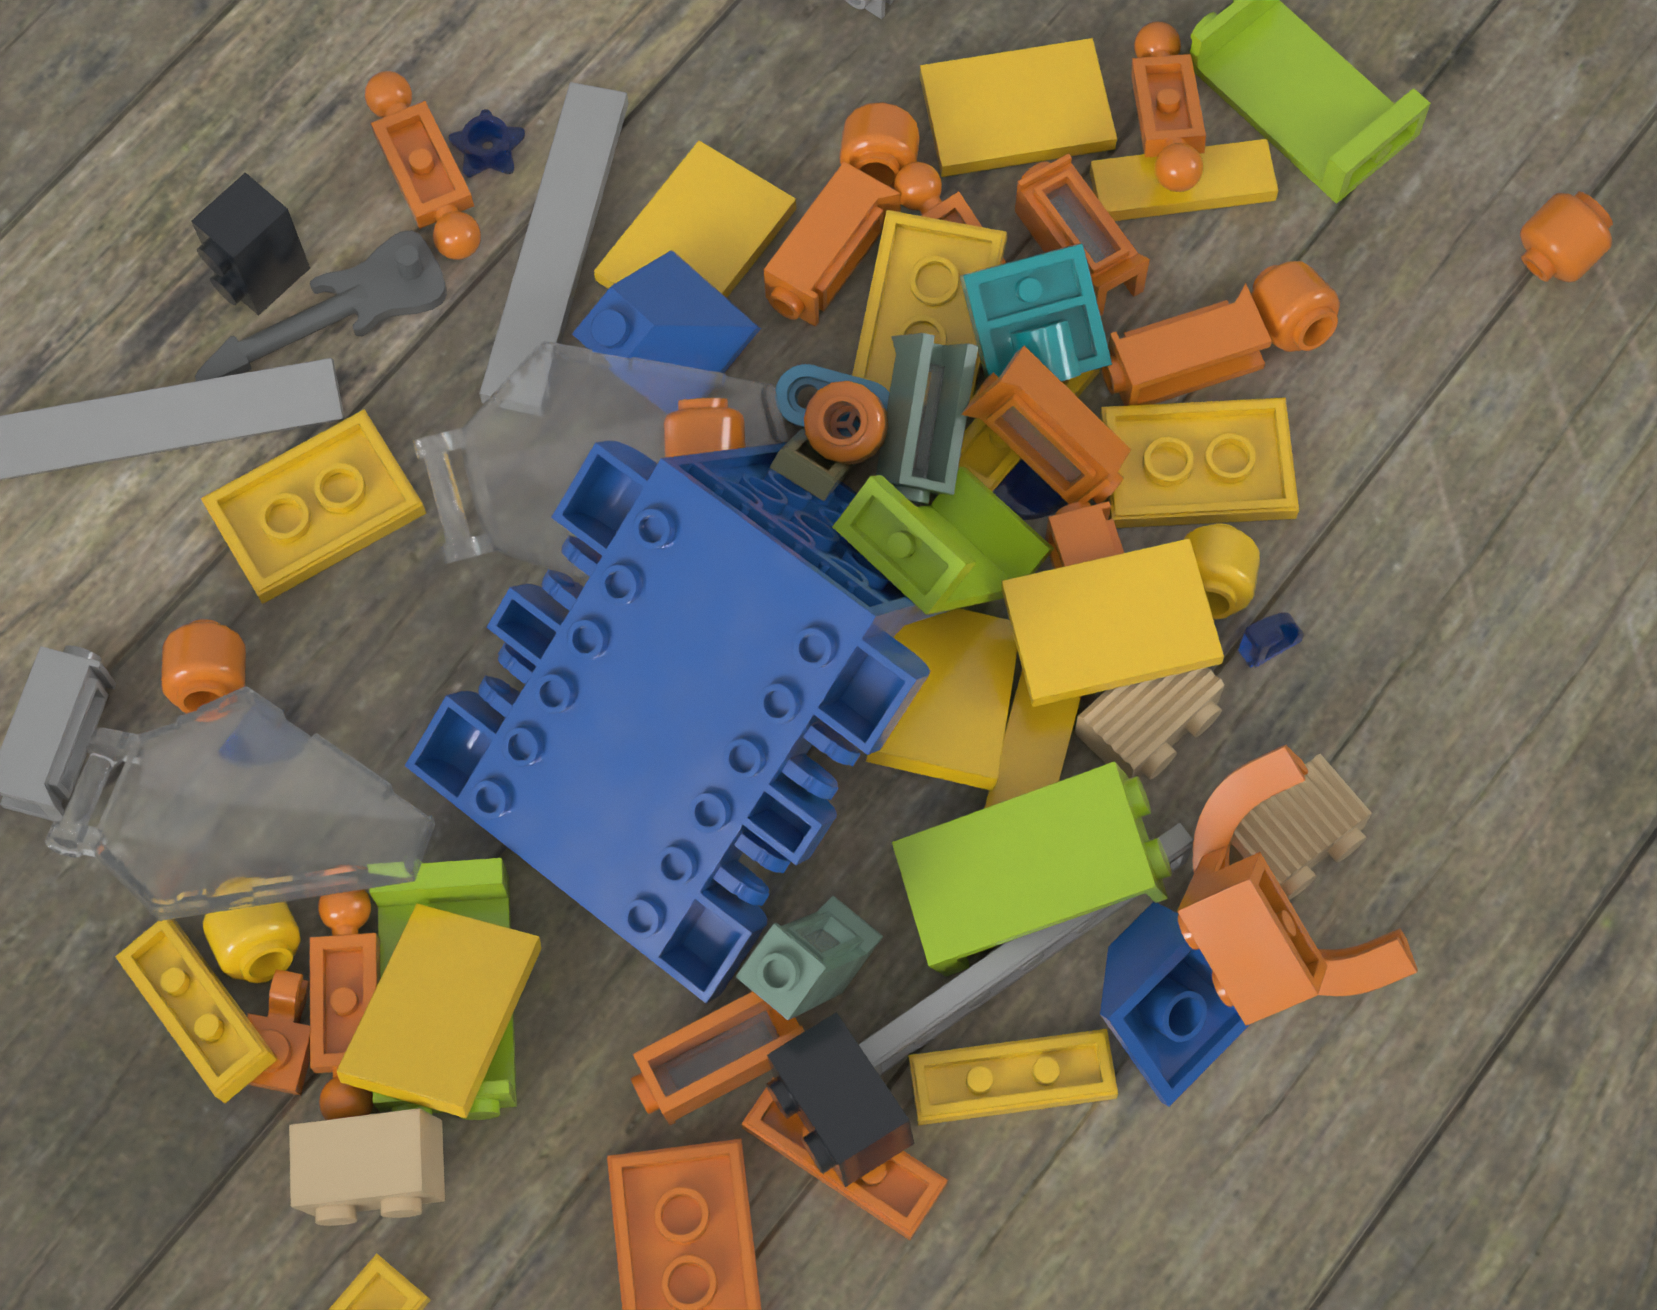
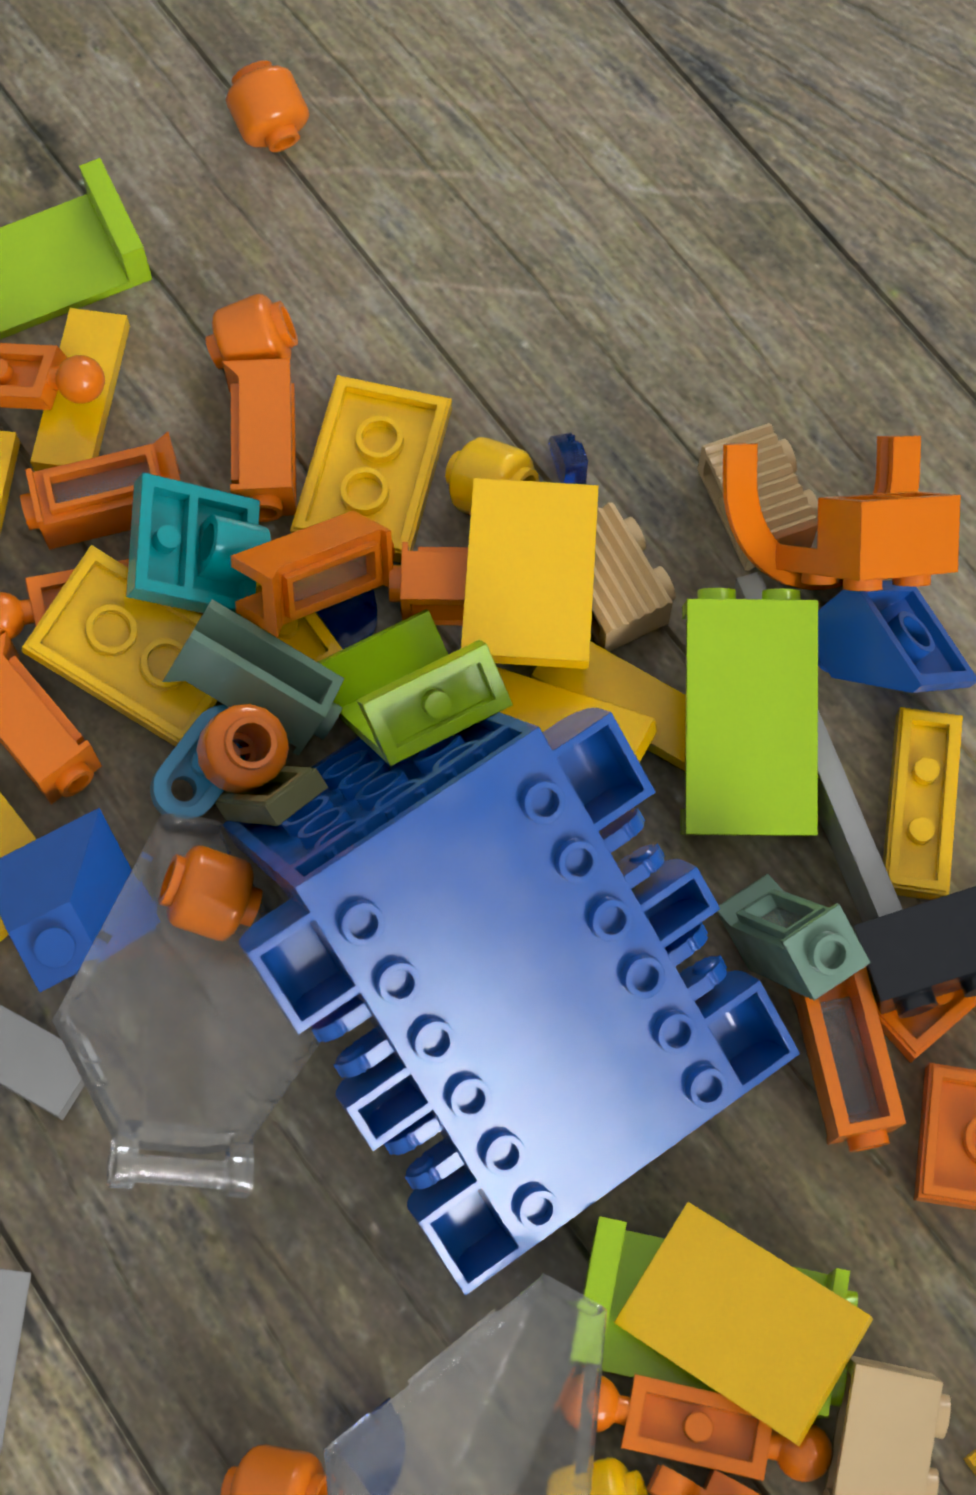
camera: 75 degrees left, 0 degrees up
yellow tile [201,409,426,604] -> none

